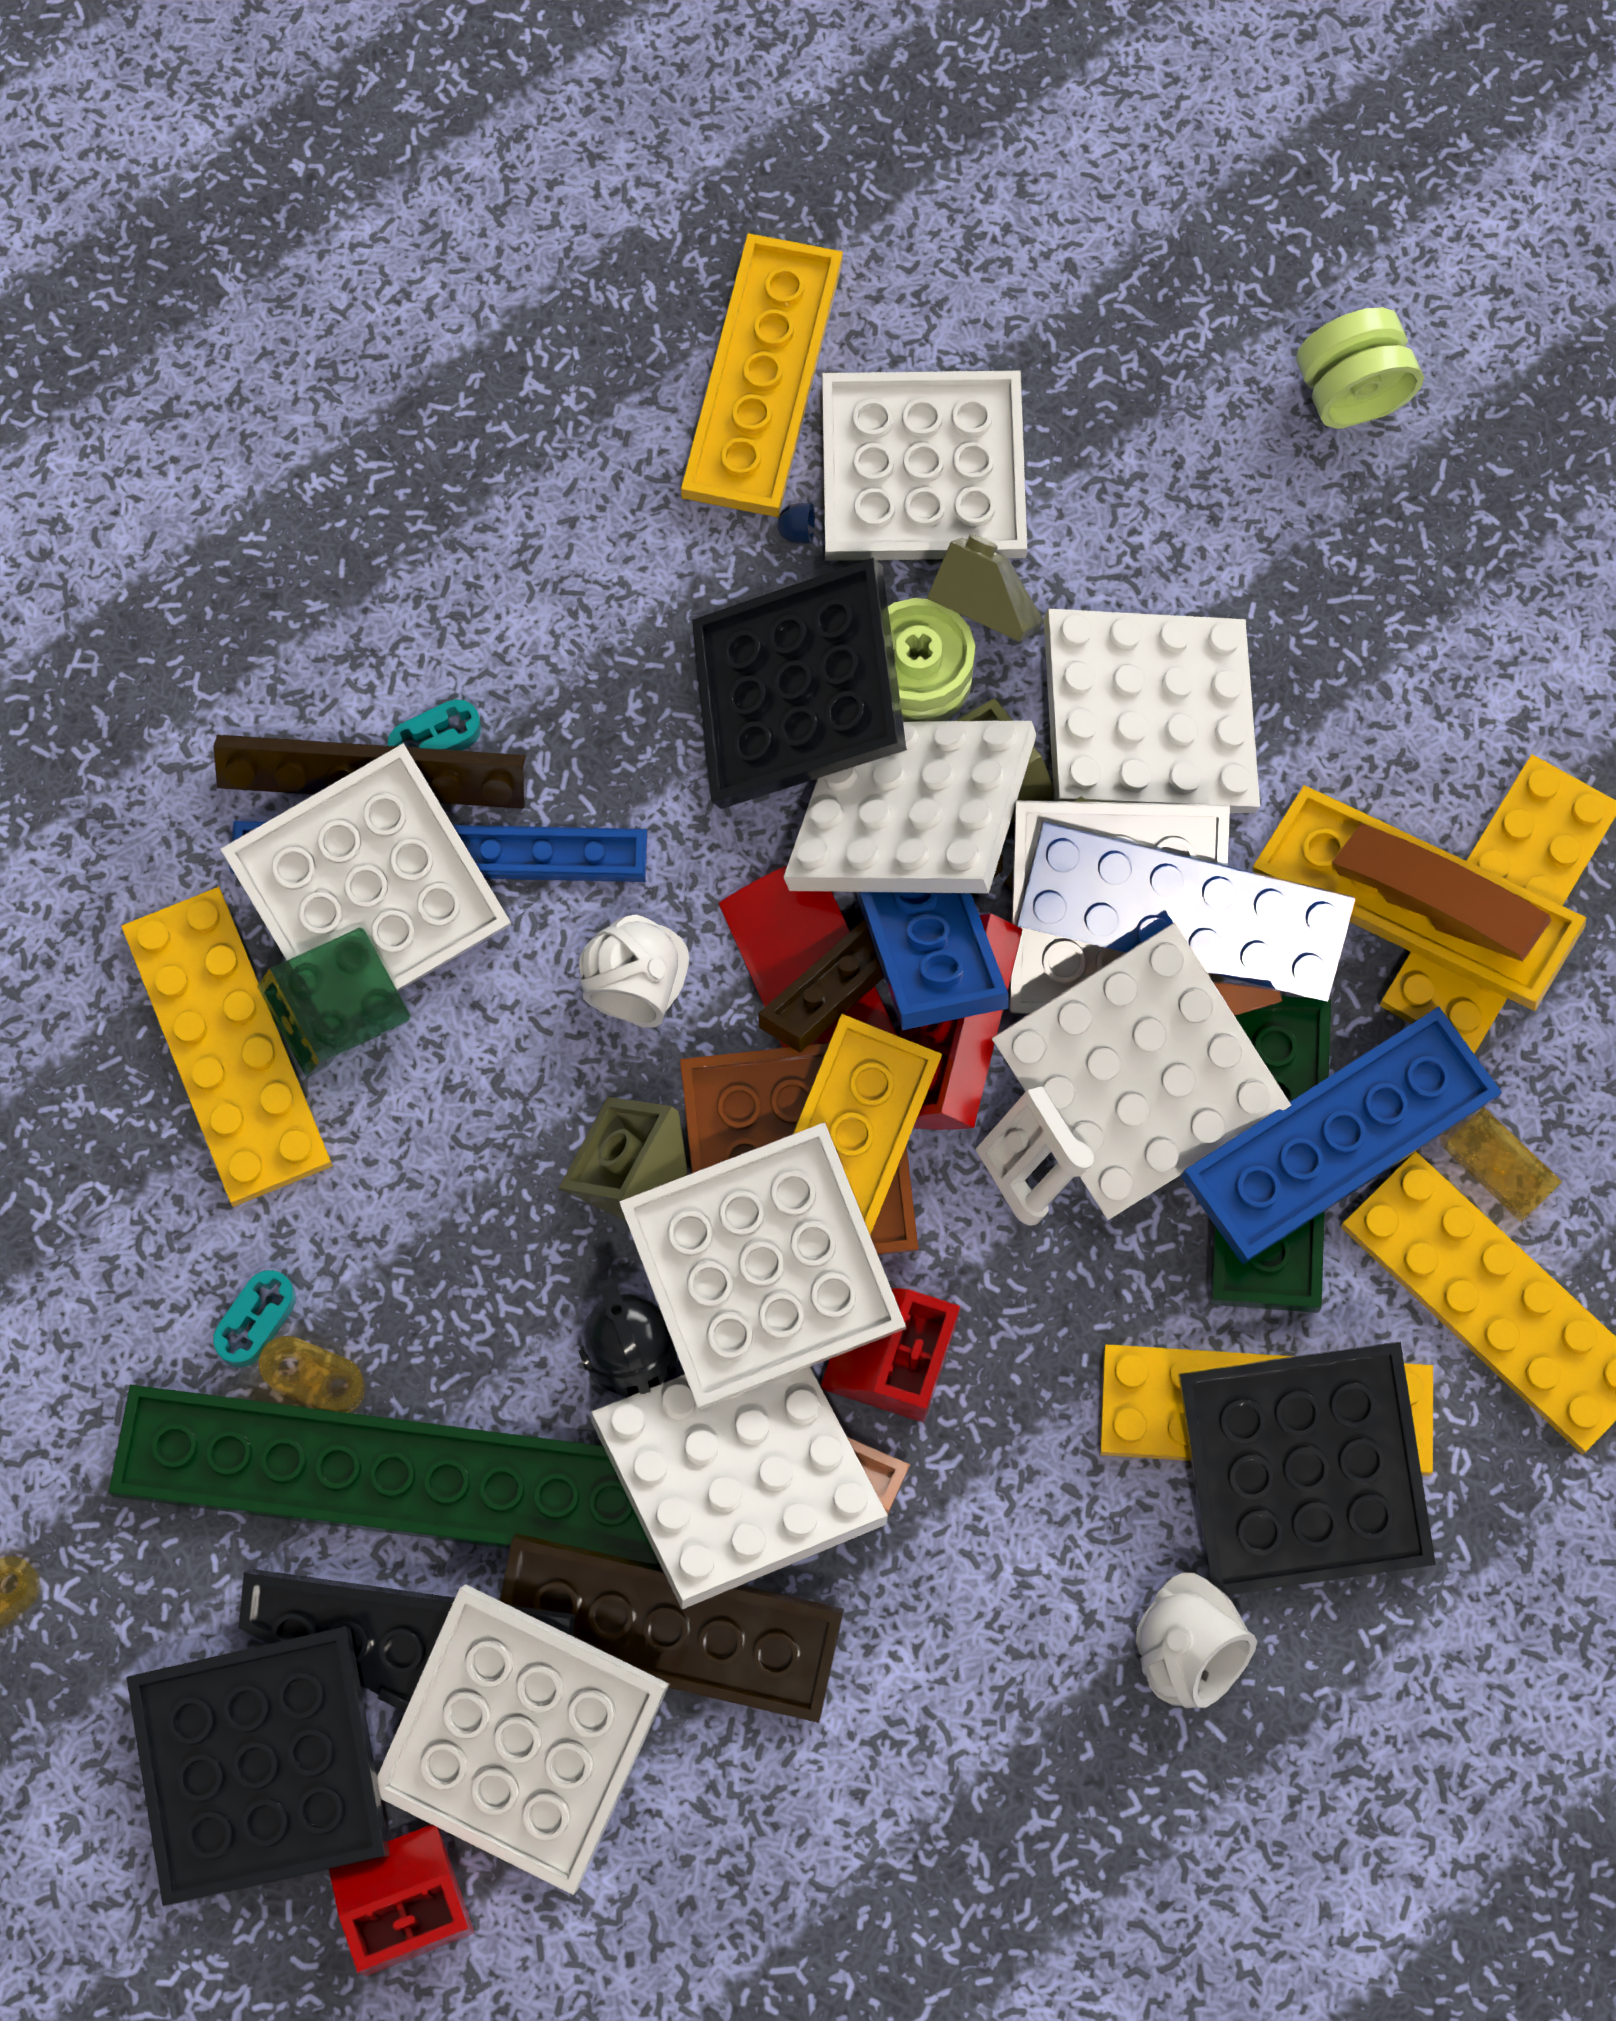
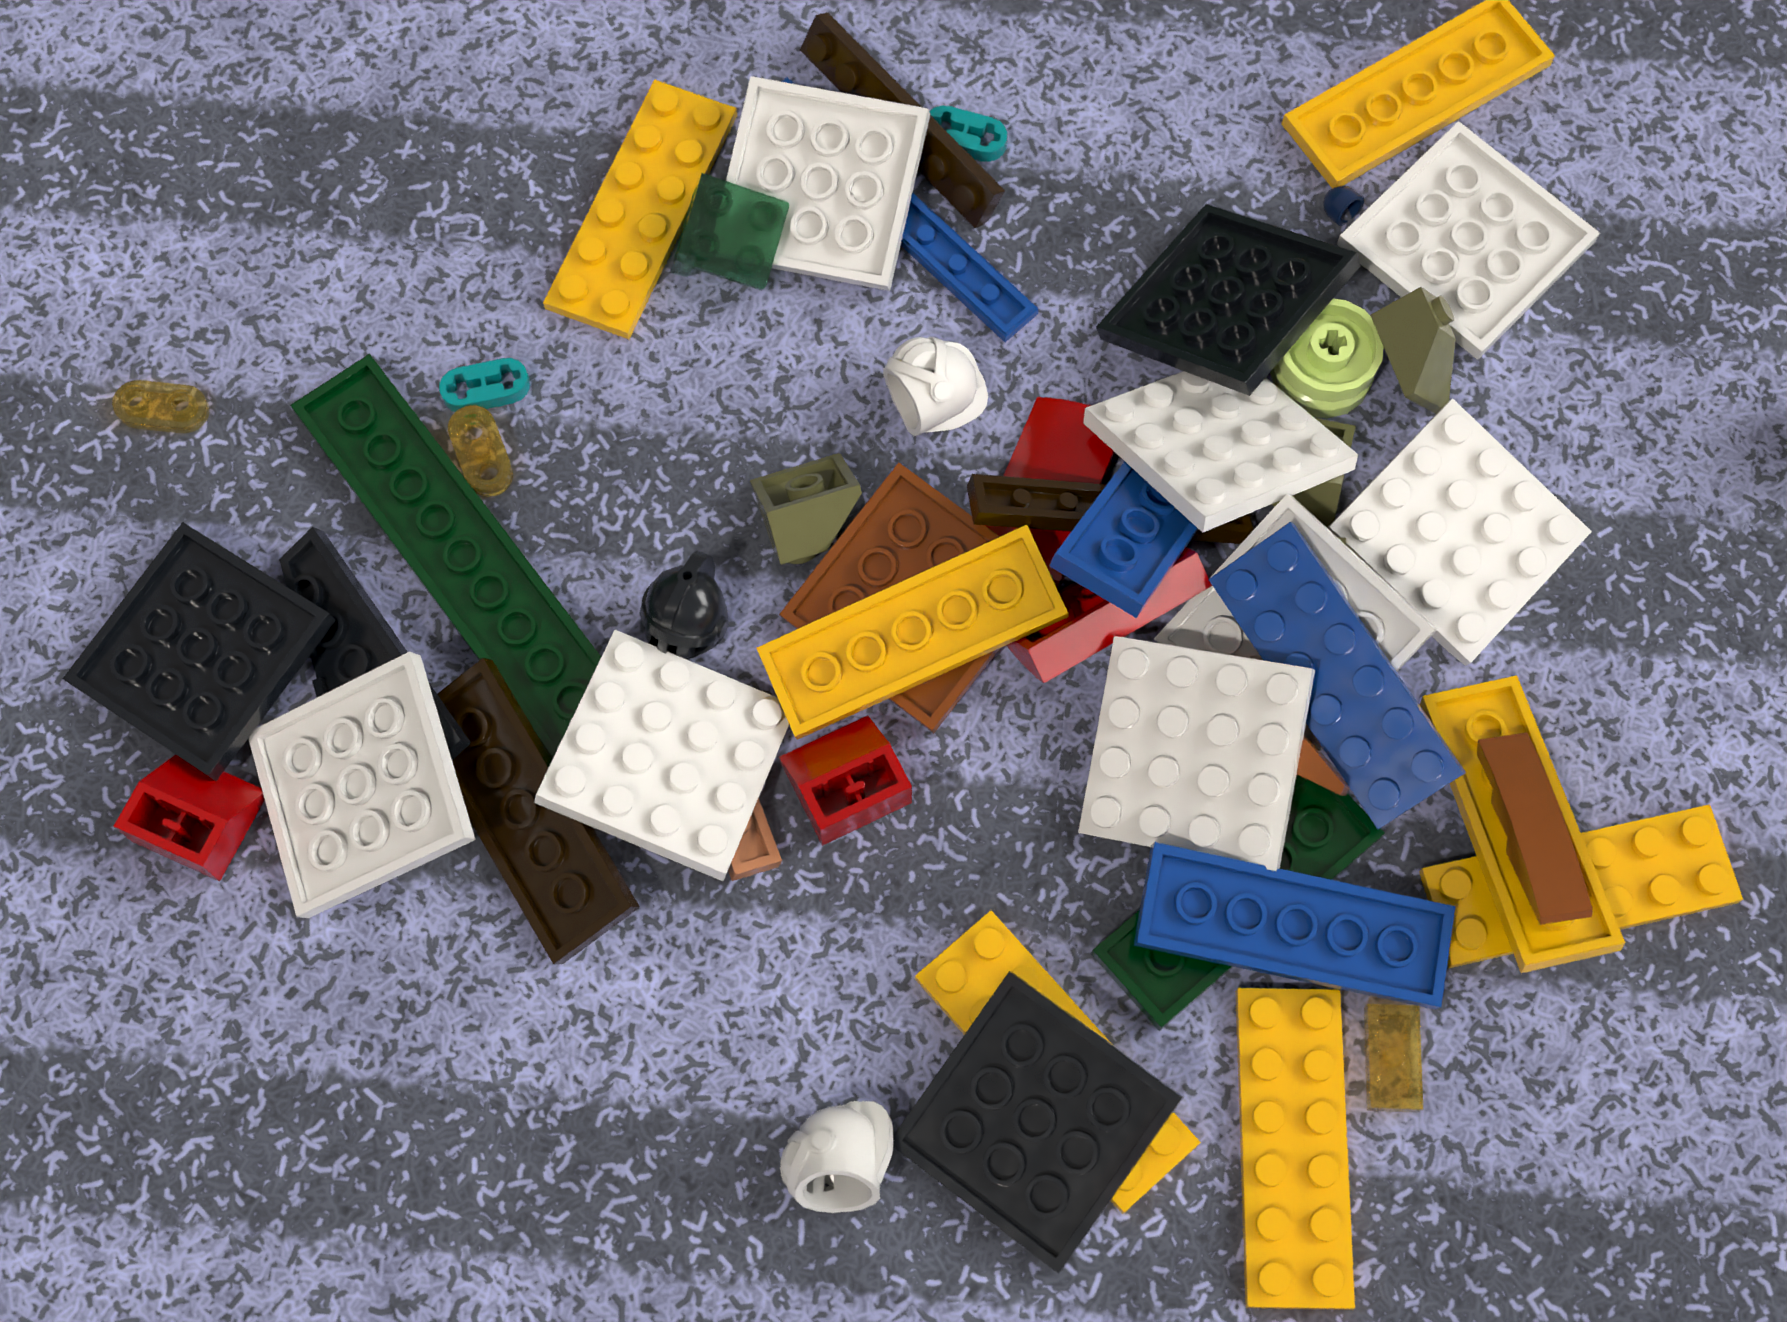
camera: 45 degrees right, 0 degrees up
white plate [619,1122,906,1410] -> none
white plate [975,1086,1094,1226] -> none

